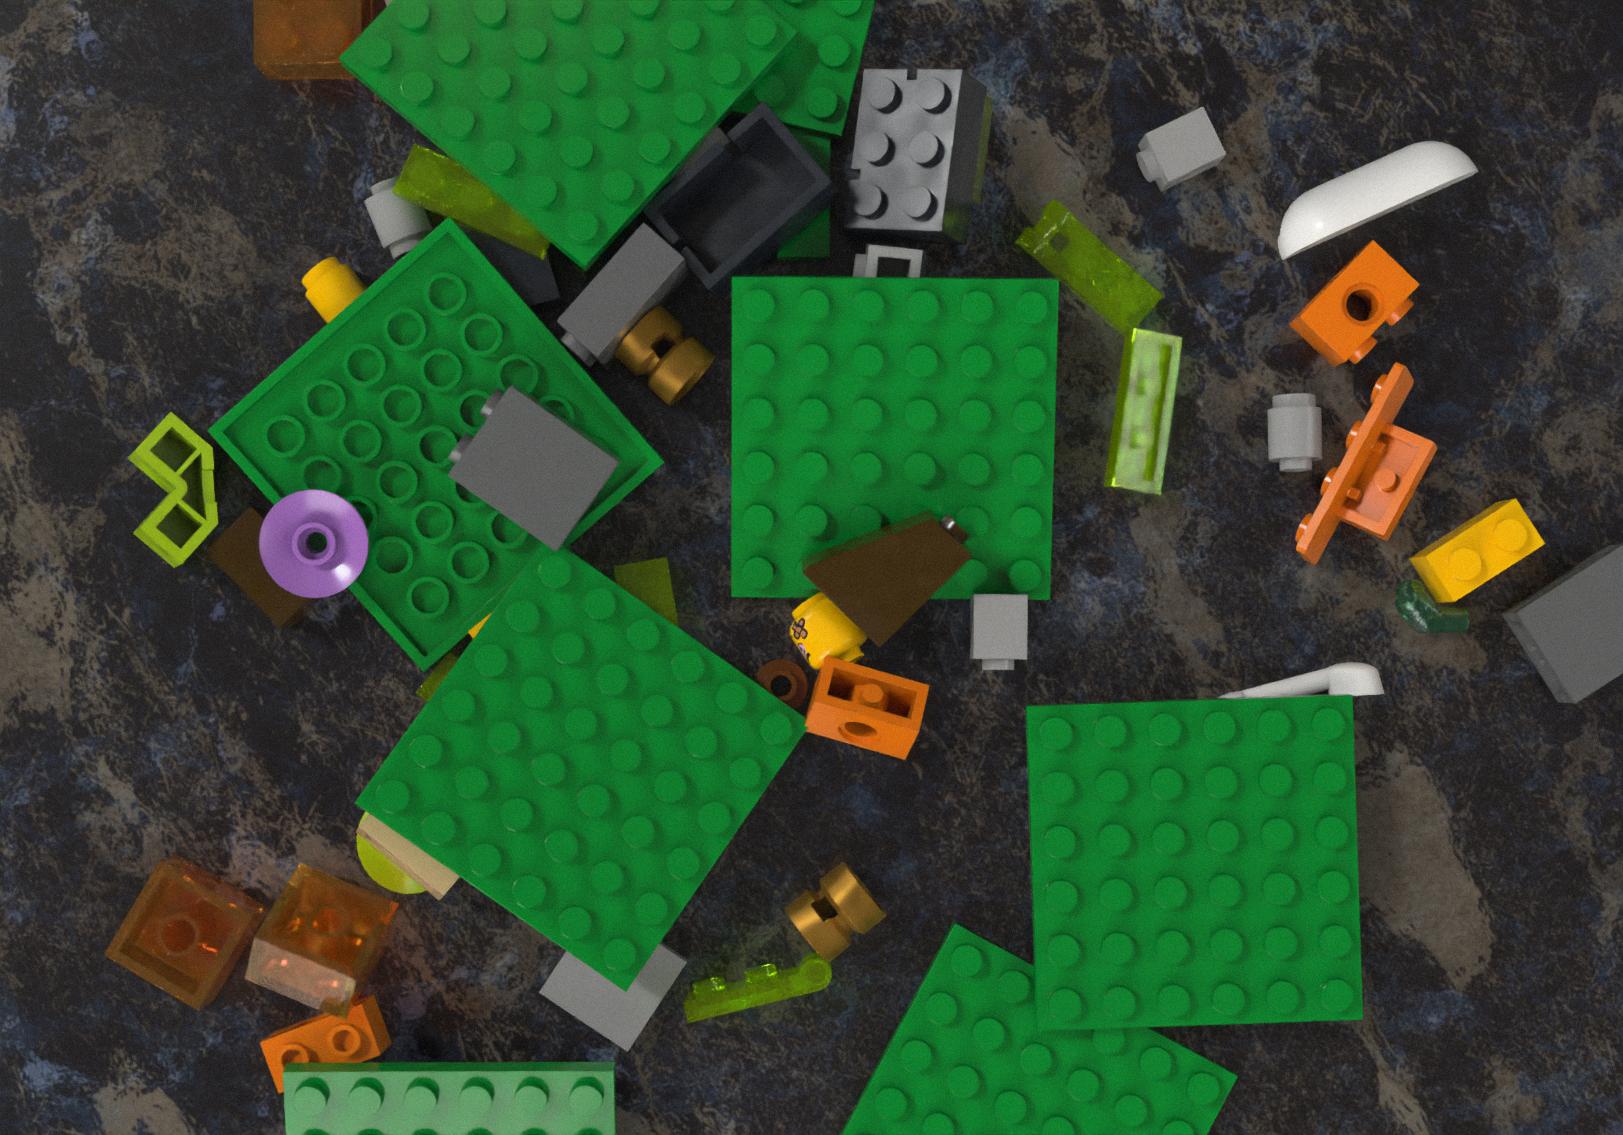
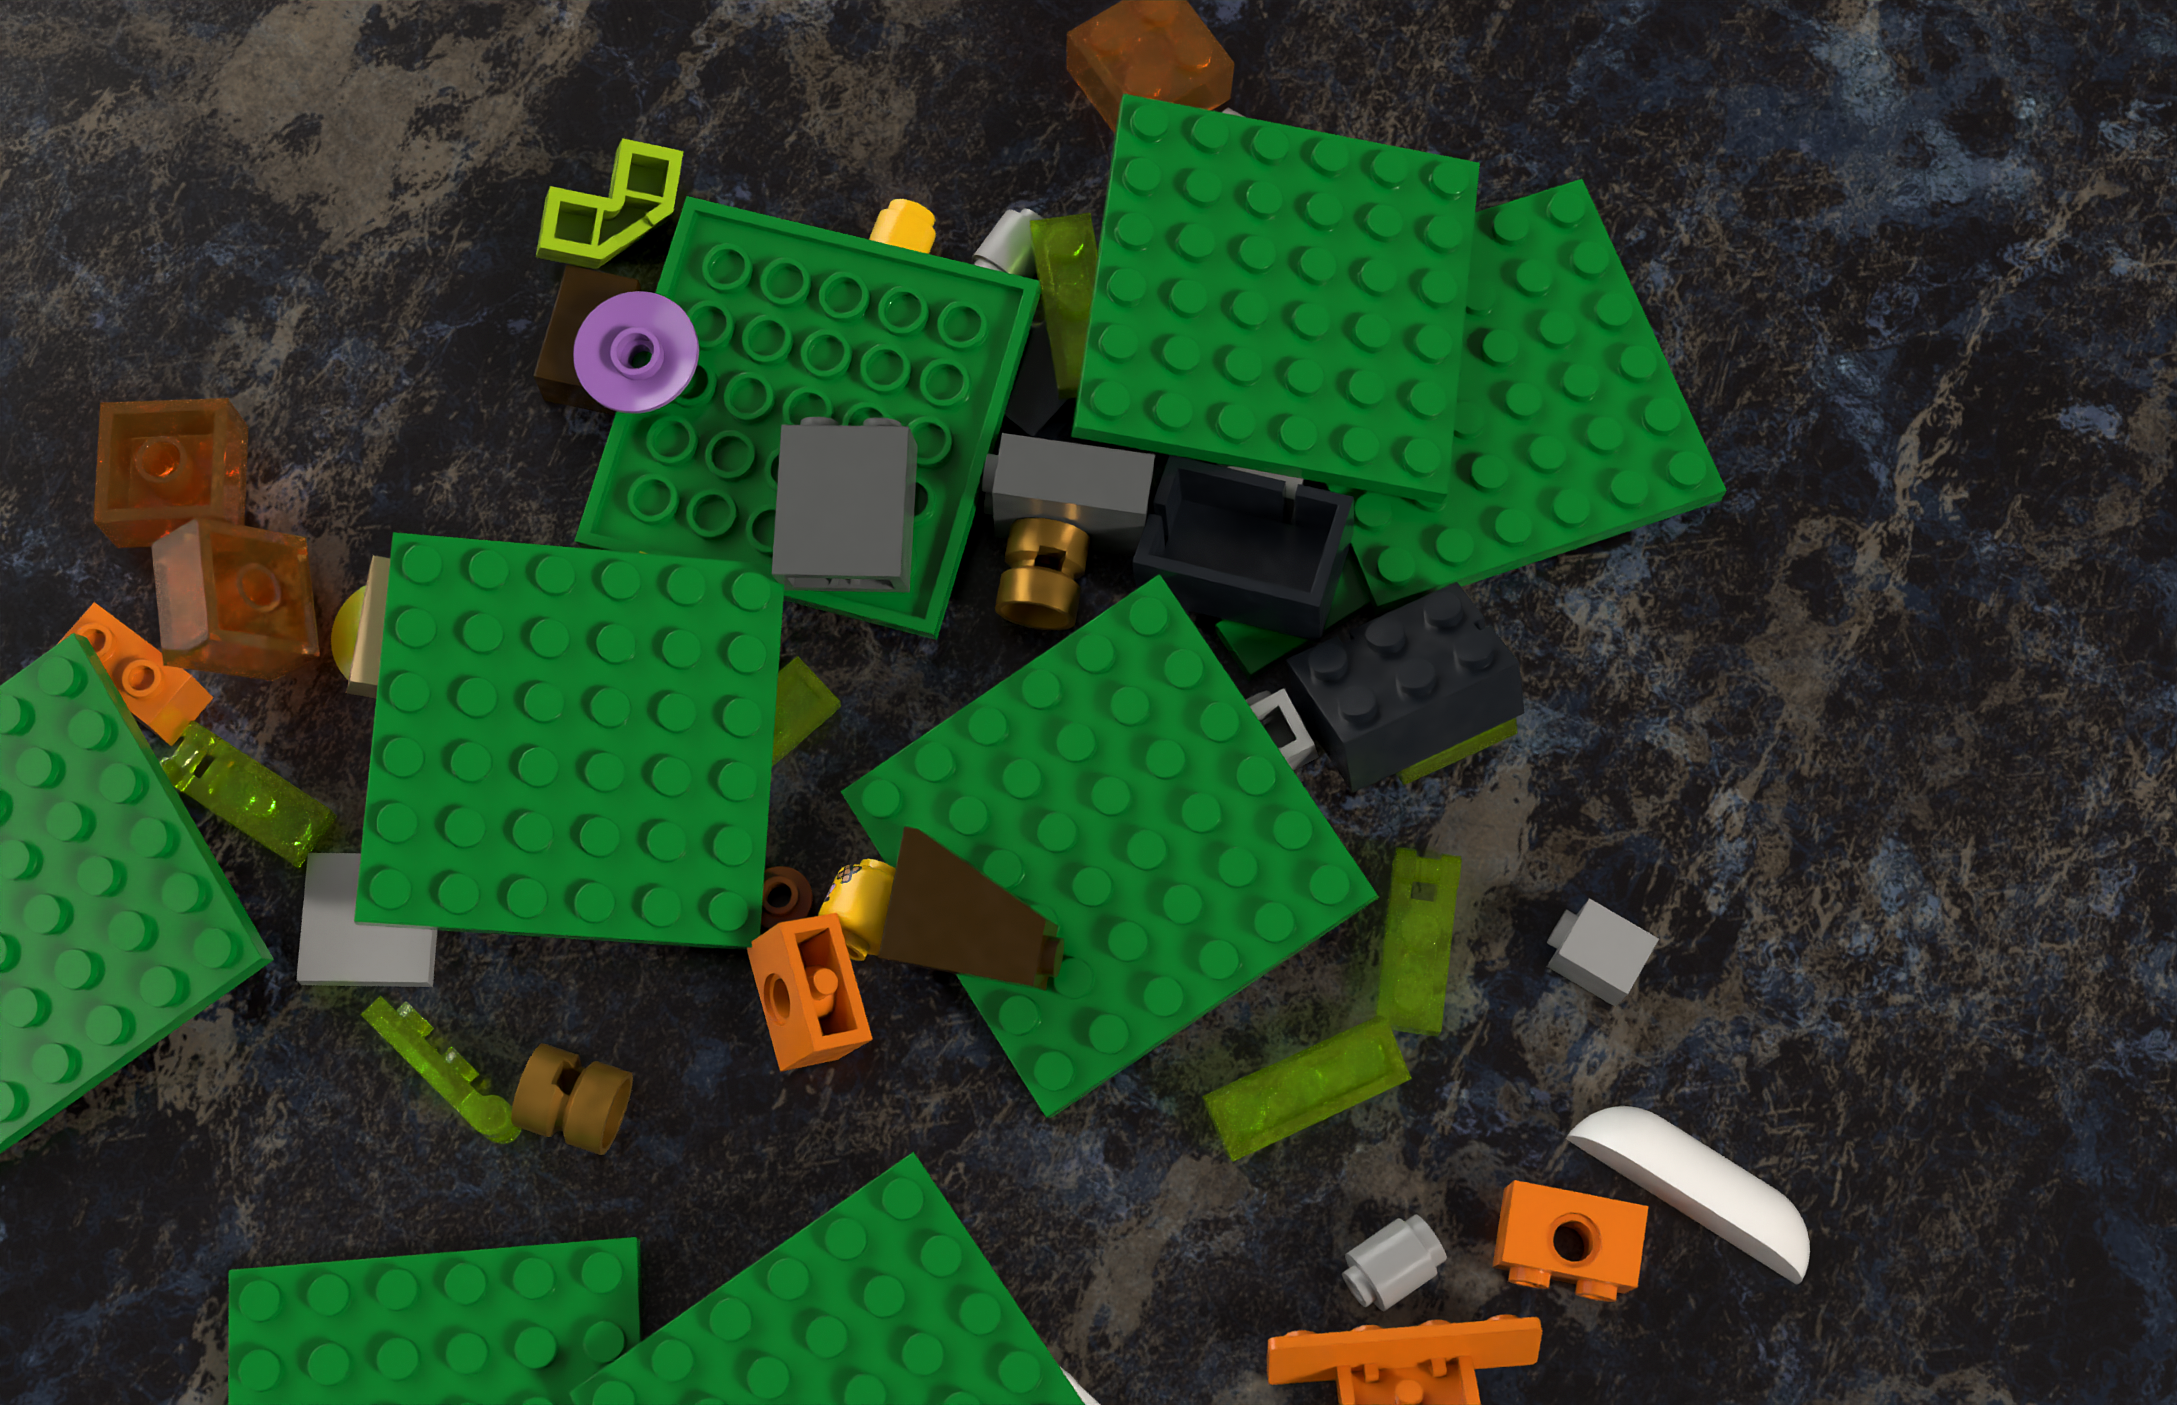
camera: 55 degrees right, 15 degrees down
light grey brick [970,594,1028,670] -> none
none -> clear neon green plate [159,720,337,869]

